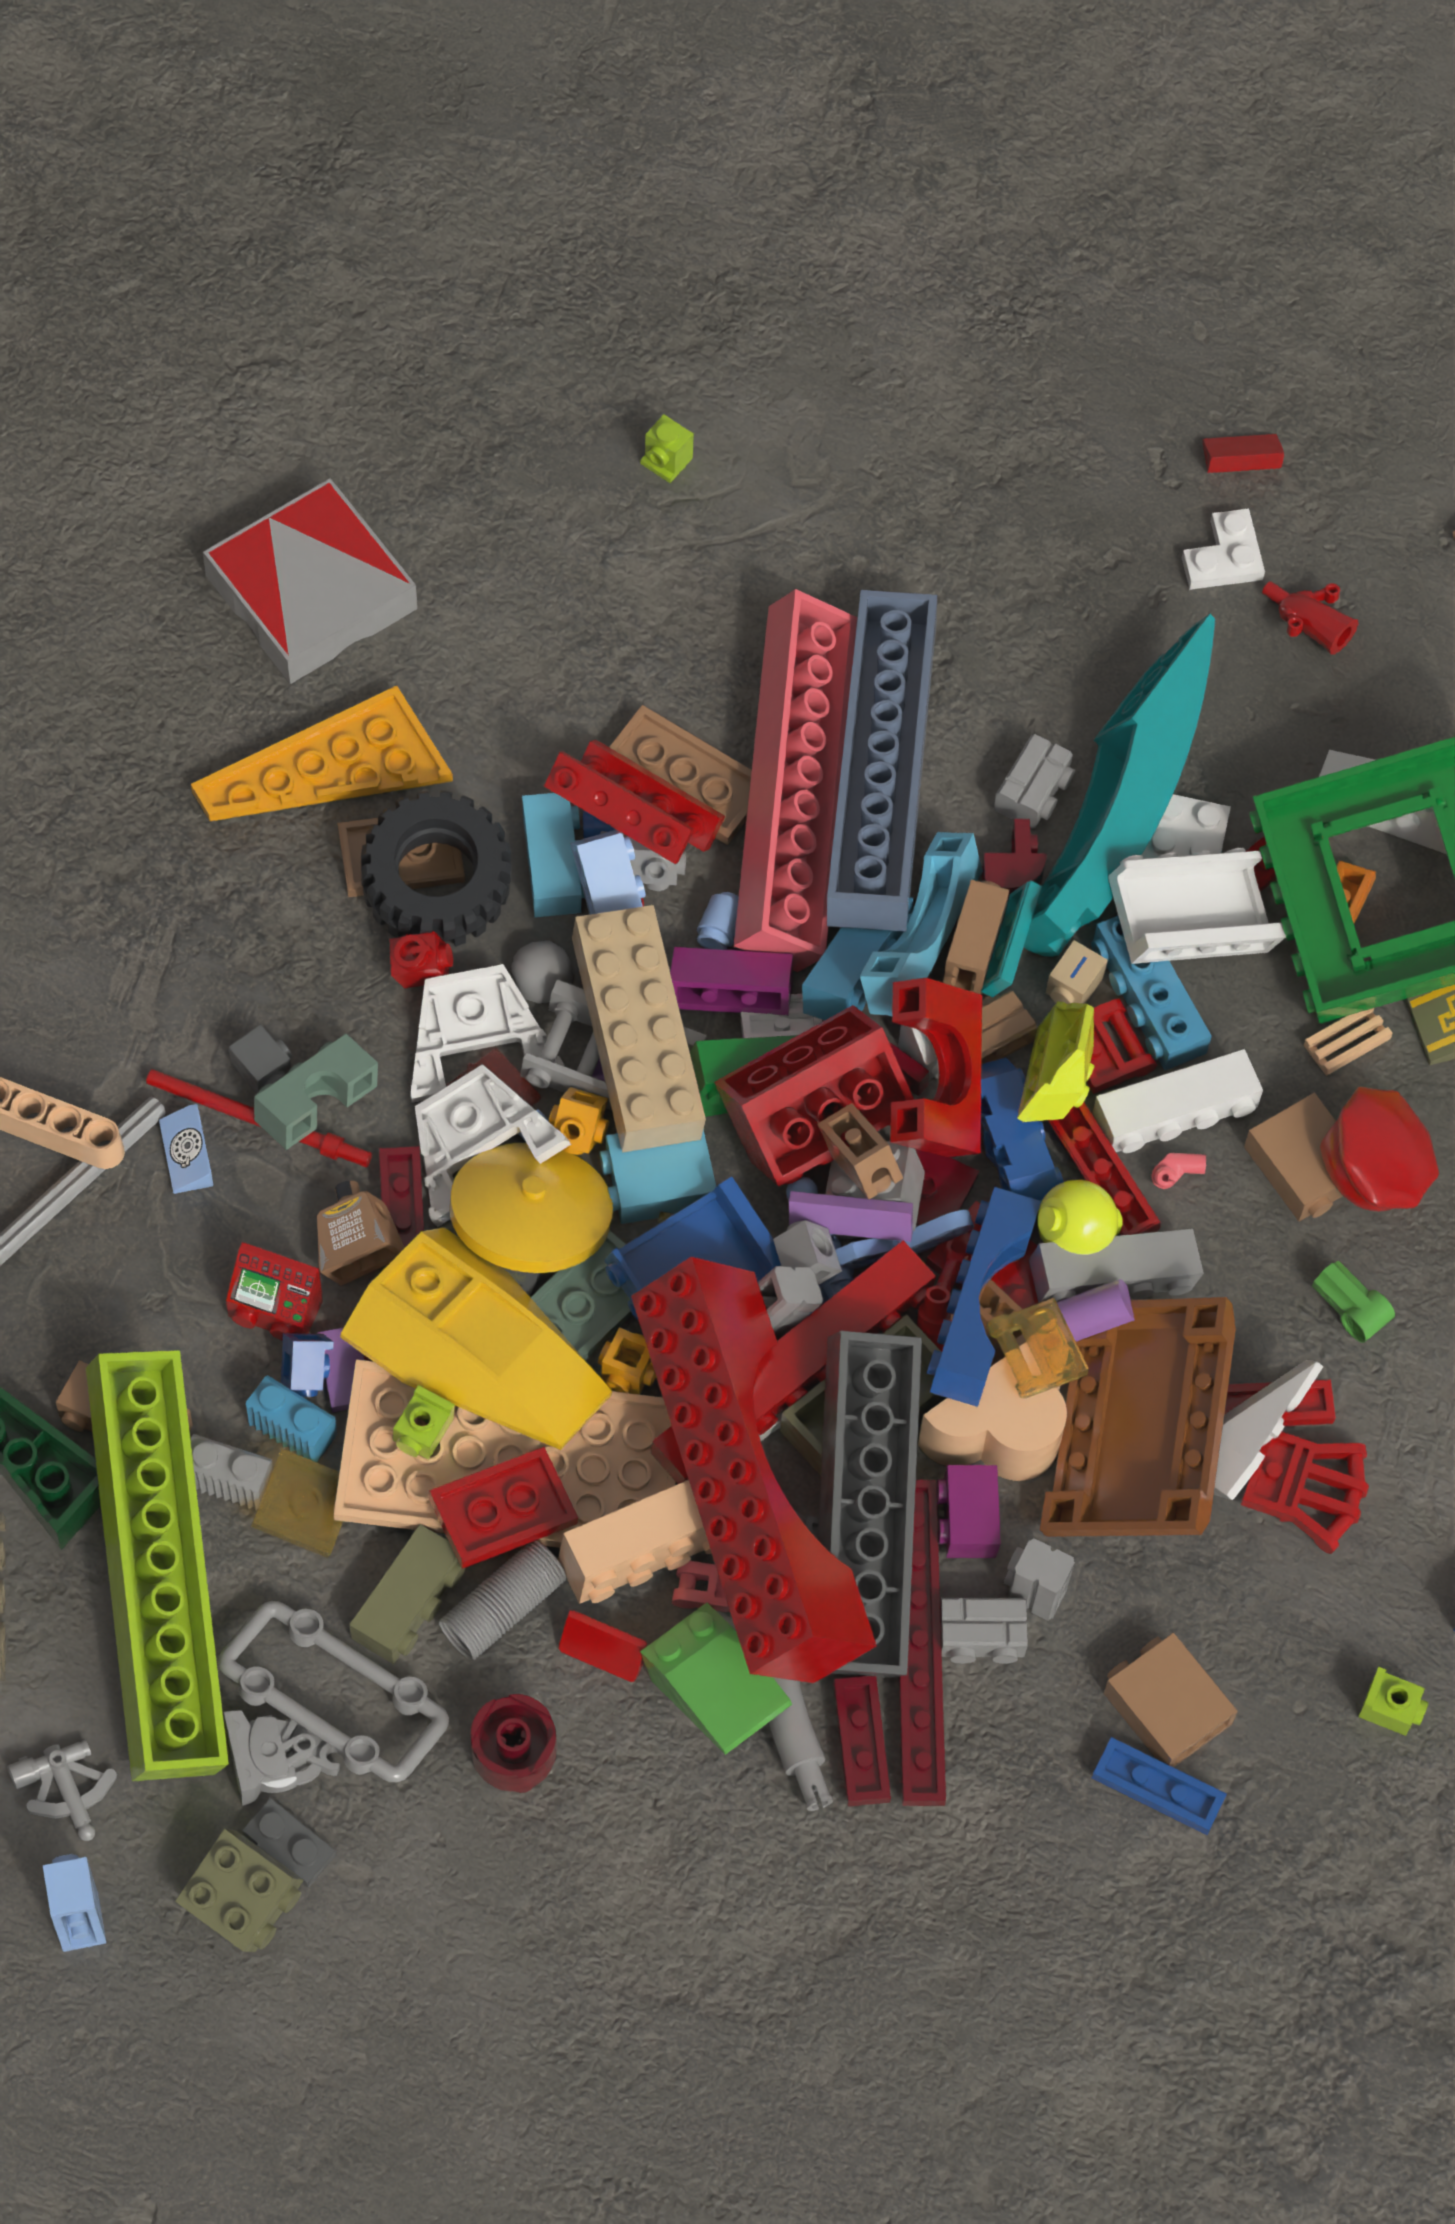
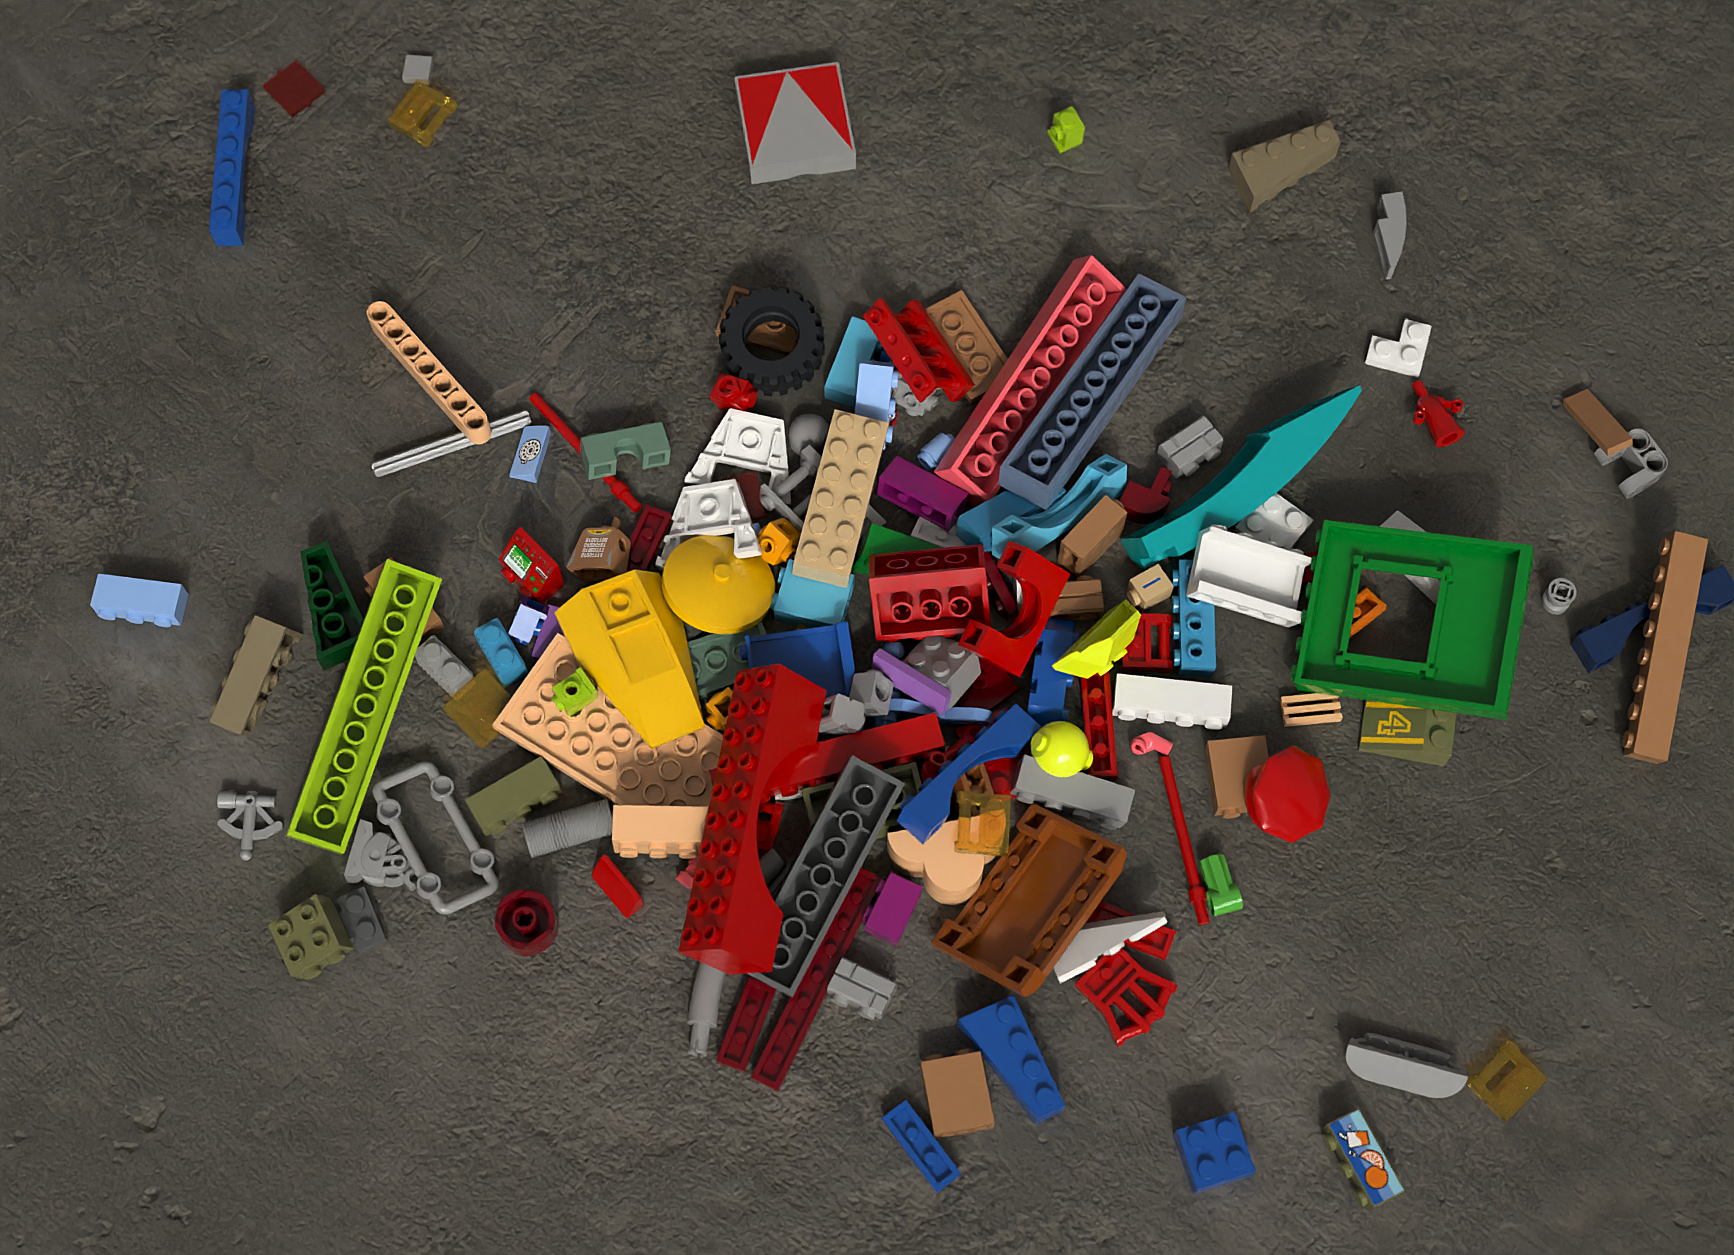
camera: 30 degrees right, 5 degrees up
light blue brick [43,1854,106,1952] -> none
light orange wing [191,686,453,821] -> none
dark grey brick [229,1024,292,1094] -> none
red plate [428,1447,579,1569] -> none
bright green slope [640,1603,792,1755] -> none
medium nougat brick [818,1103,904,1200] -> none
teal tile [981,880,1042,998] -> none
light grey brick [1003,1538,1075,1621] -> none
medium lavender brick [1043,1279,1135,1345] -> none
red slope [1202,434,1284,473] -> none
lime brick [1358,1667,1429,1736] -> none
none -> blue wedge [957,995,1065,1124]
none -> red bar [1159,756,1210,925]
none -> dark tan wedge [1228,120,1341,213]
none -> light grey slope [1373,192,1406,280]

